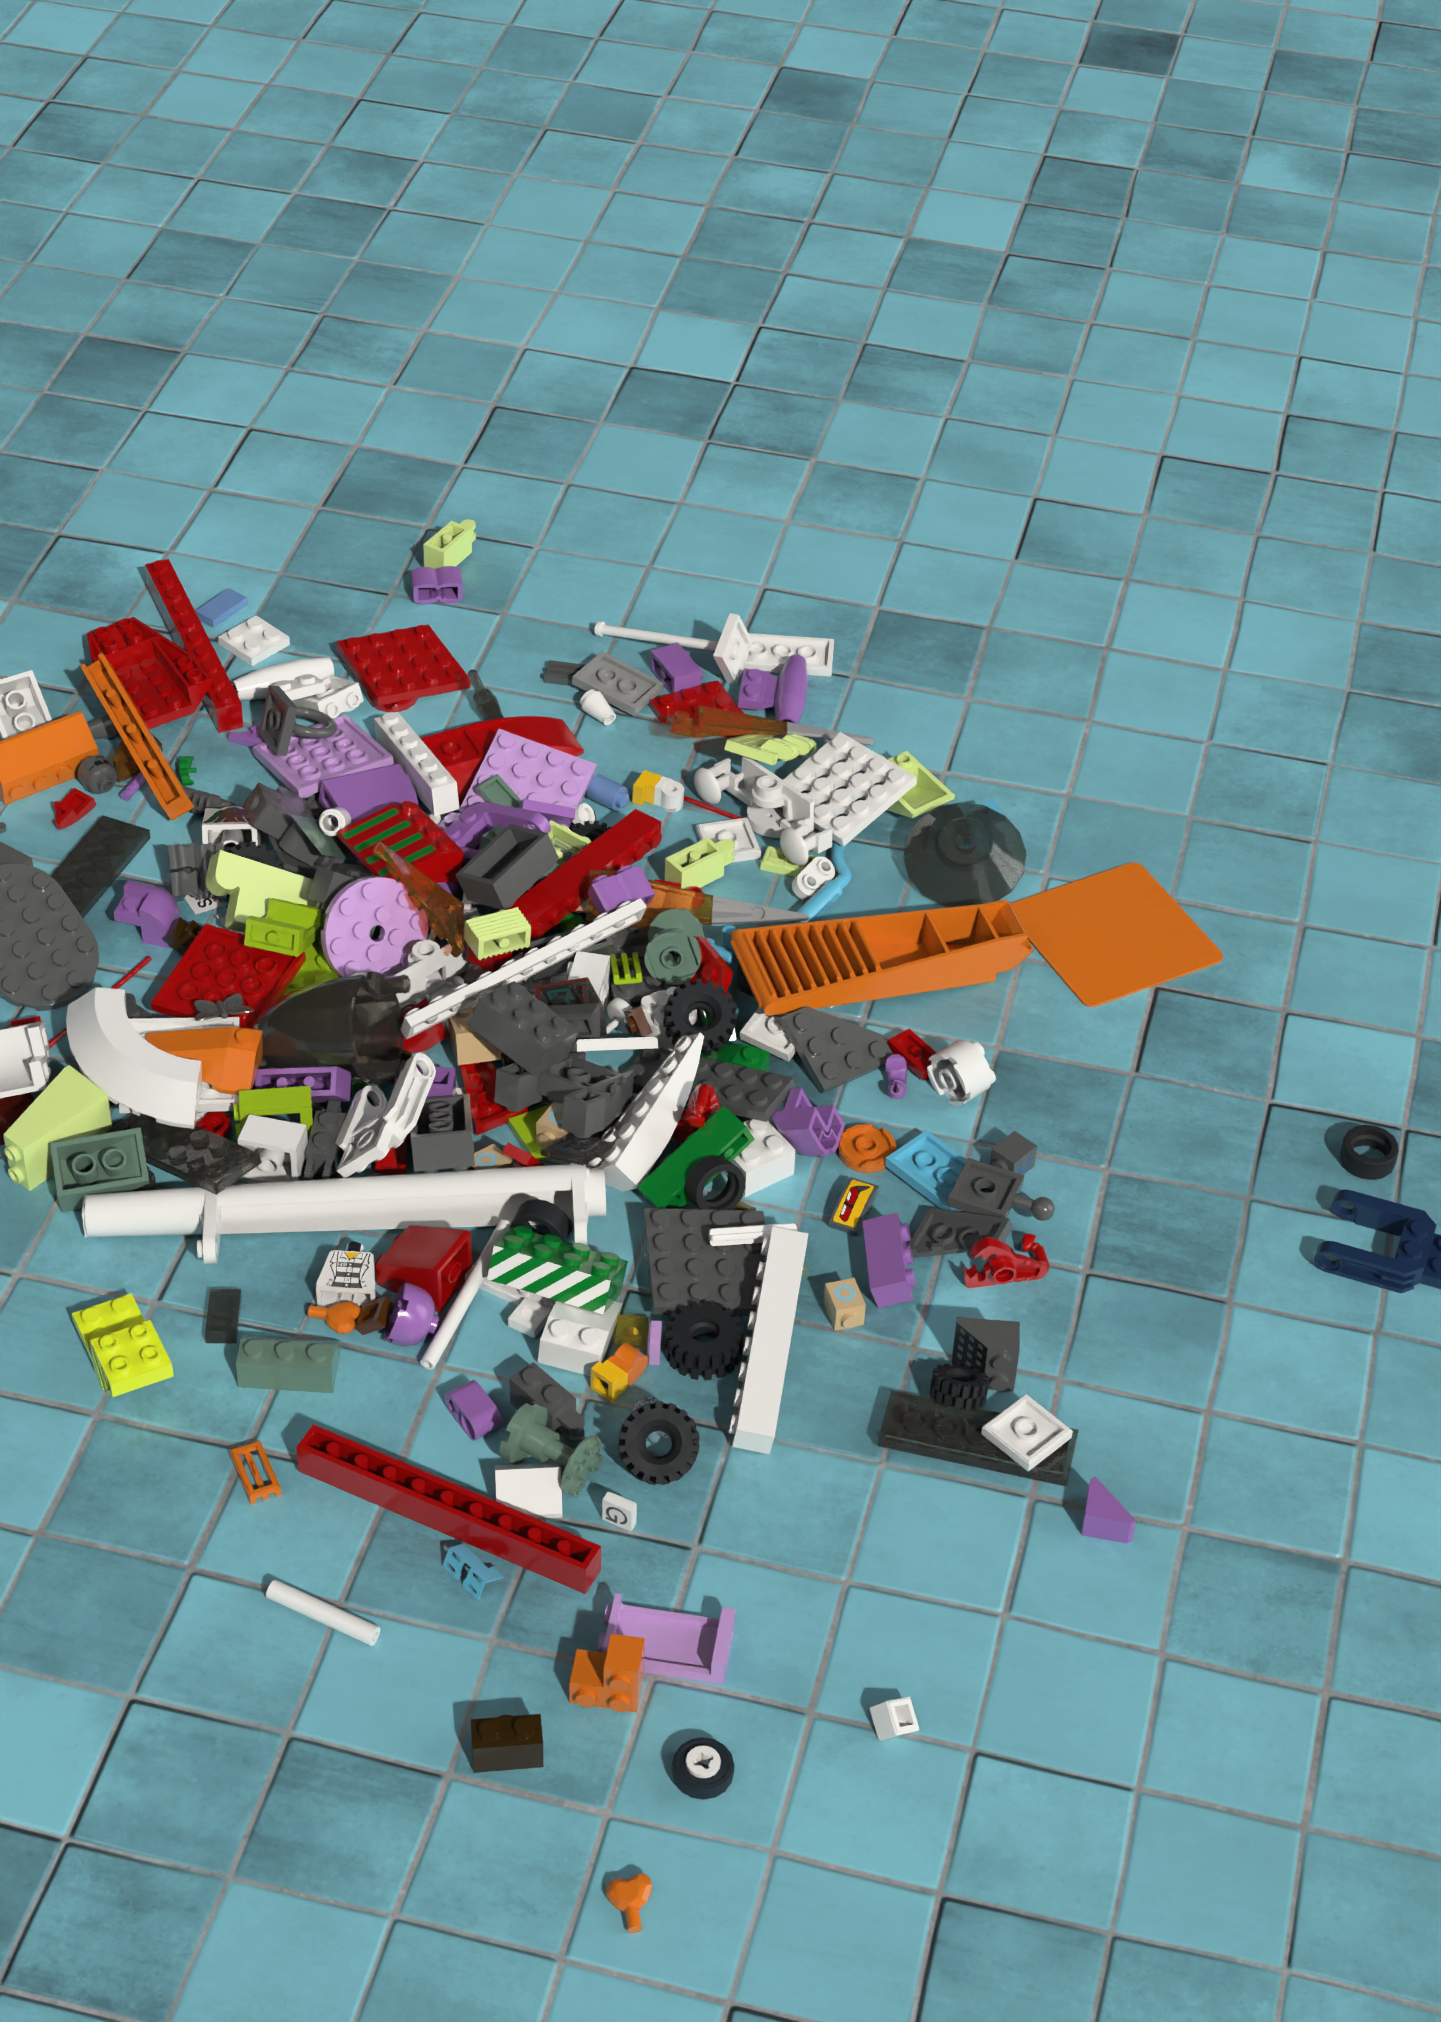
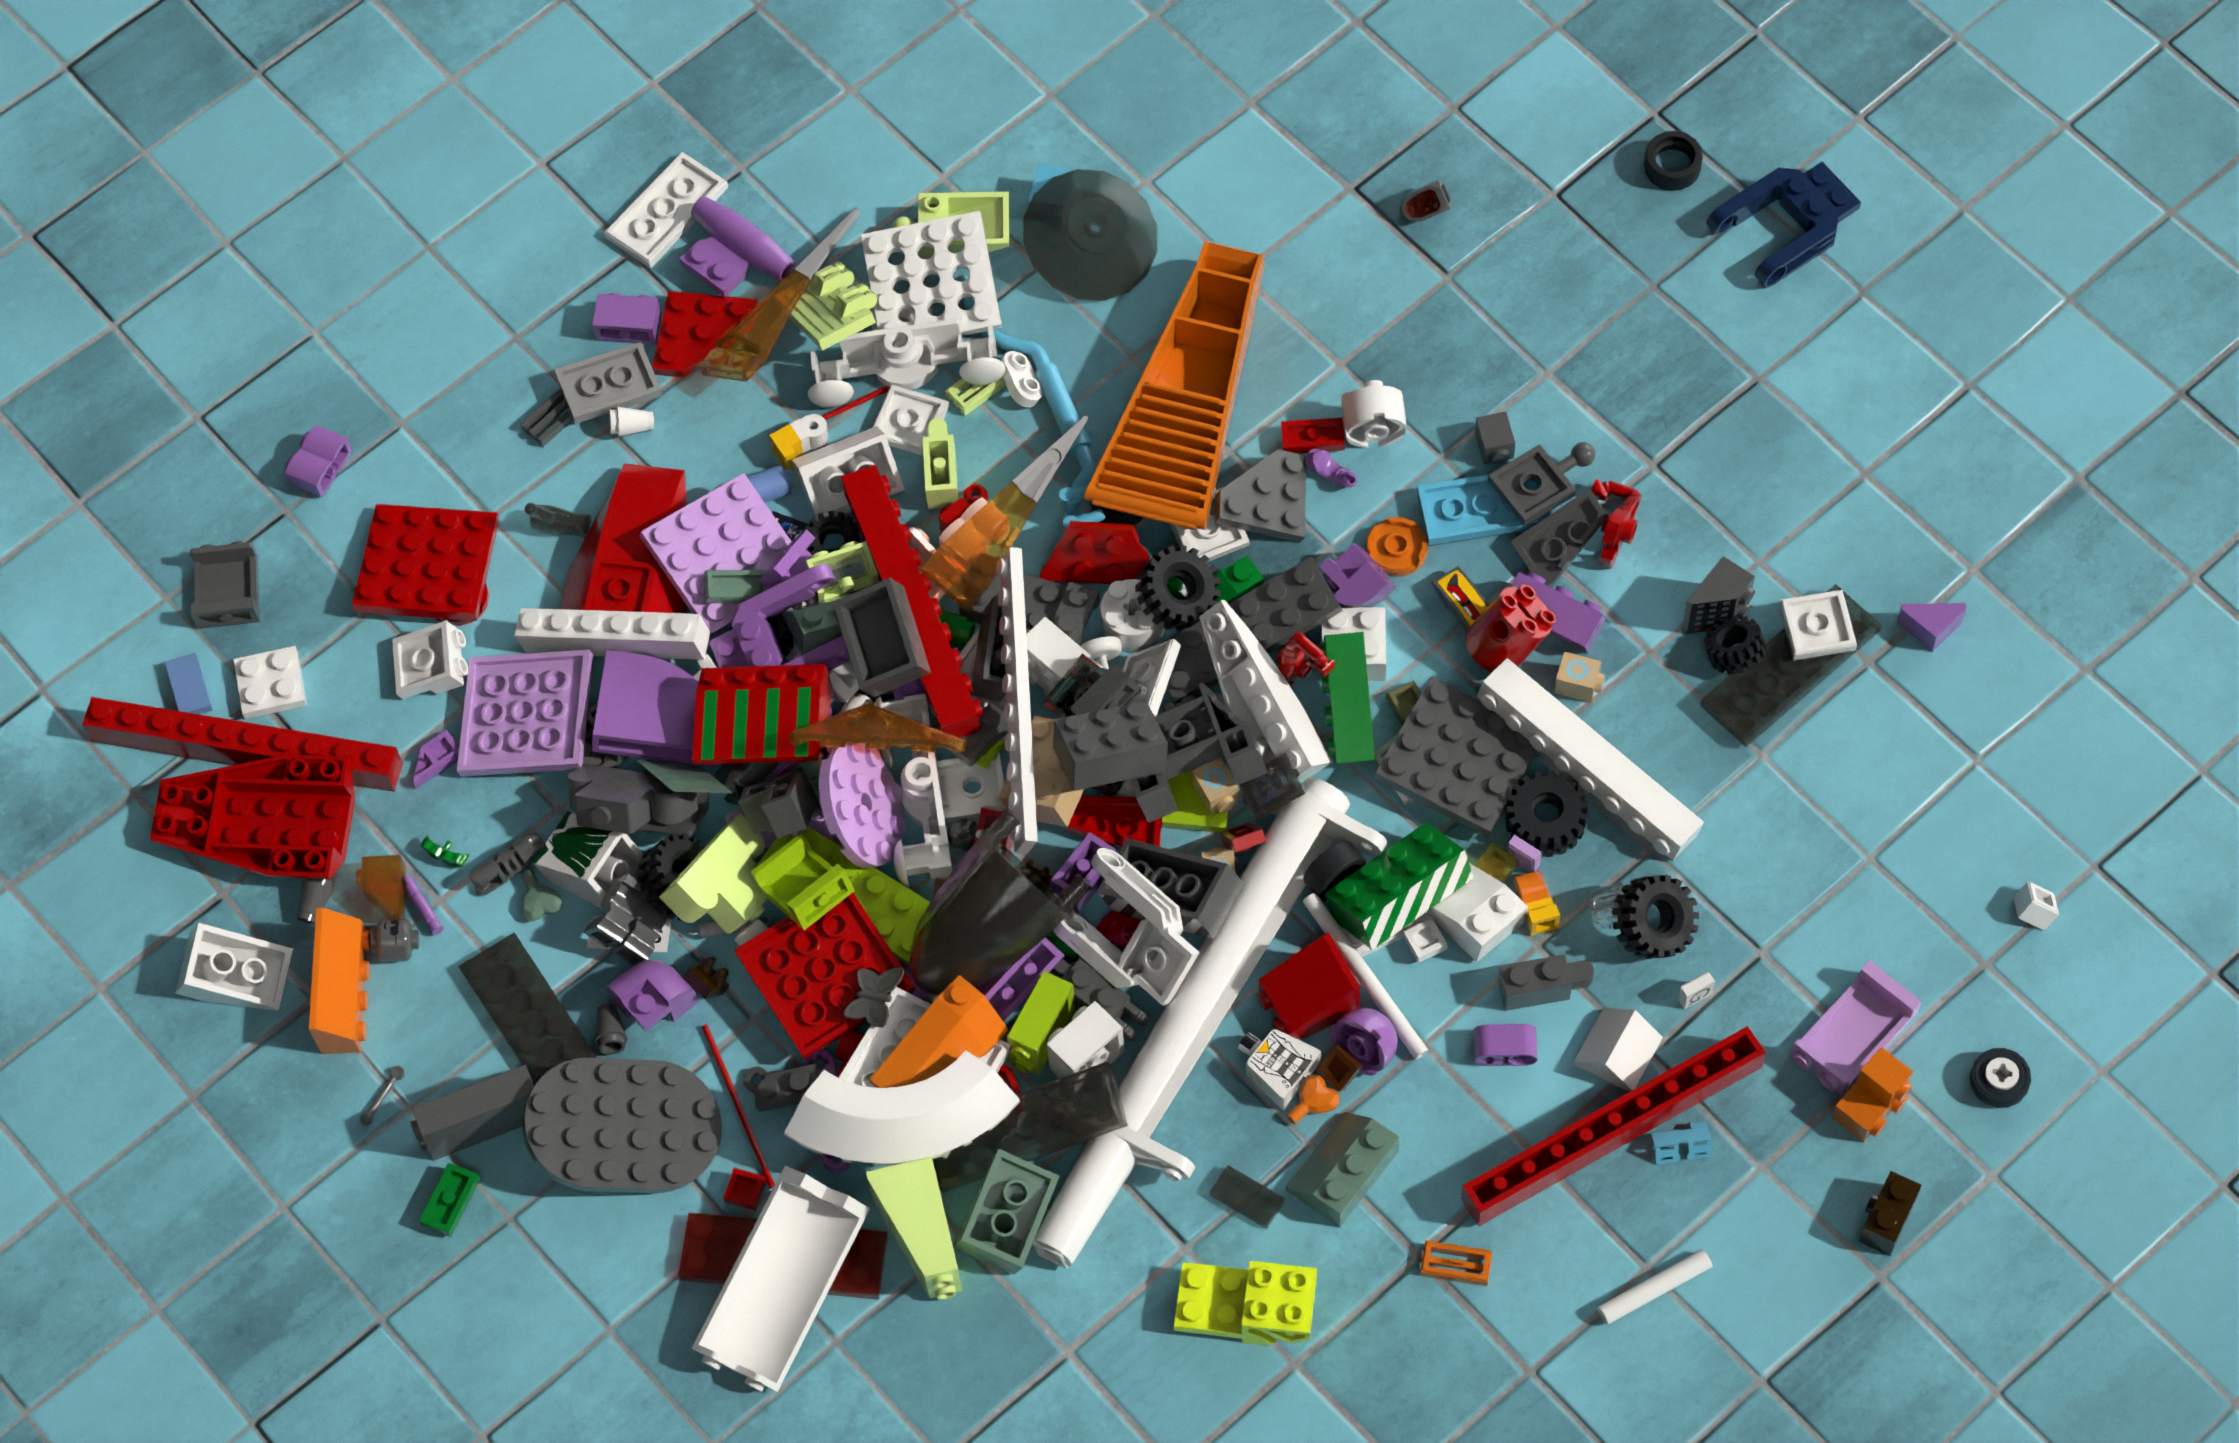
camera: 50 degrees left, 20 degrees up
red slope [54,788,97,830] -> none
orange tile [80,653,194,821] -> none
white plate [231,657,334,701] -> none
dark grey tile [258,685,337,756] -> none
white brick [319,807,351,836] -> none
yellowish green brick [423,519,476,569] -> none
yellowish green brick [464,907,531,960] -> none
sand green piece [500,1401,604,1497] -> none
white tile [572,803,595,827] -> none
medium lavender brick [588,865,655,915] -> none
white tile [594,613,753,684] -> none
orange rock [606,1873,653,1933] -> none
lime tile [610,952,642,985] -> none
reddish brown plate [624,1006,652,1037] -> none
sand green piece [644,908,703,985] -> none
black tyre [685,1155,745,1210] -> none
white axle [708,1223,797,1246] -> none
orange piece [1010,862,1223,1007] -> none
none -> dark grey panel [190,541,260,629]
none -> sand green rock [521,870,563,922]
none -> dark grey cone [595,1004,628,1055]
none -> white slope [792,426,905,521]
none -> rock [1400,179,1453,221]
none -> red cylinder [1465,584,1556,673]

